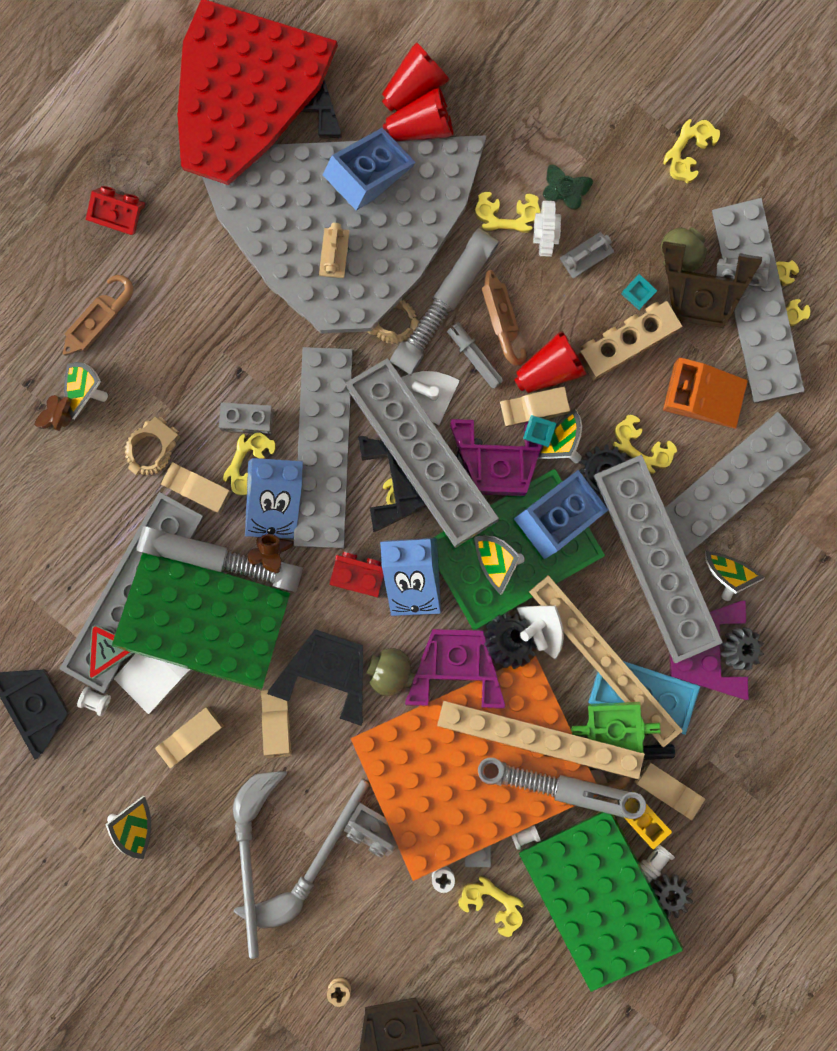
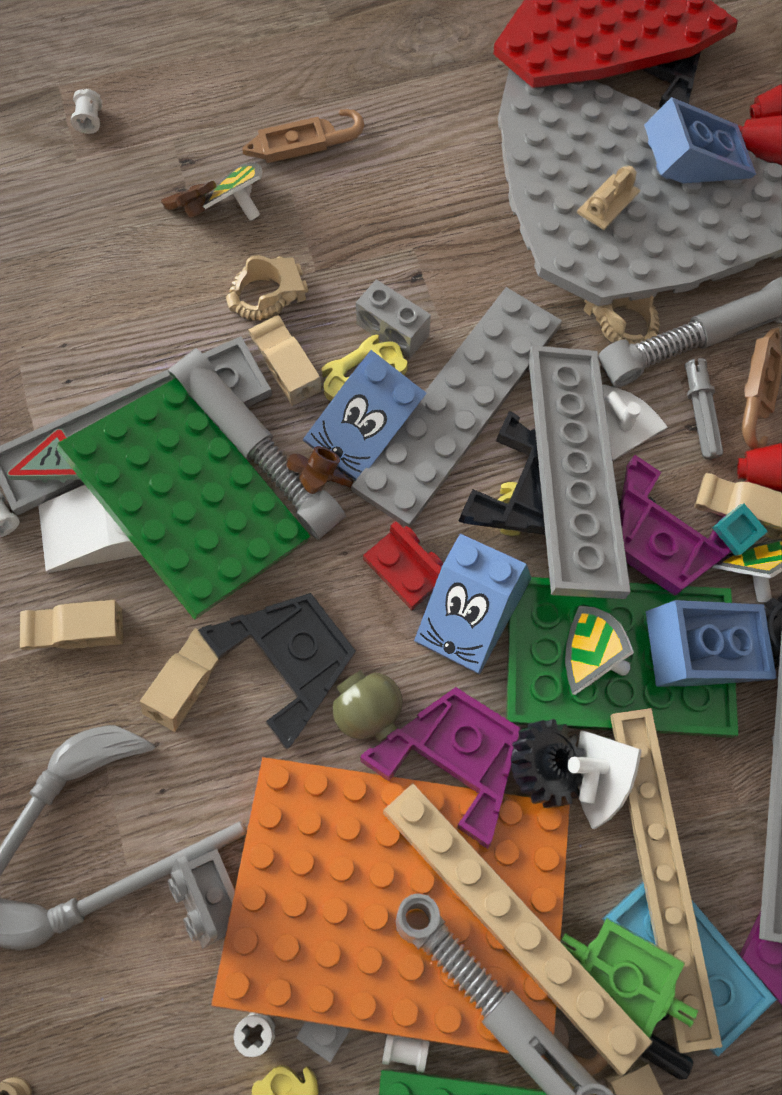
camera: 30 degrees right, 15 degrees down
red bracket [86,186,146,235] -> none

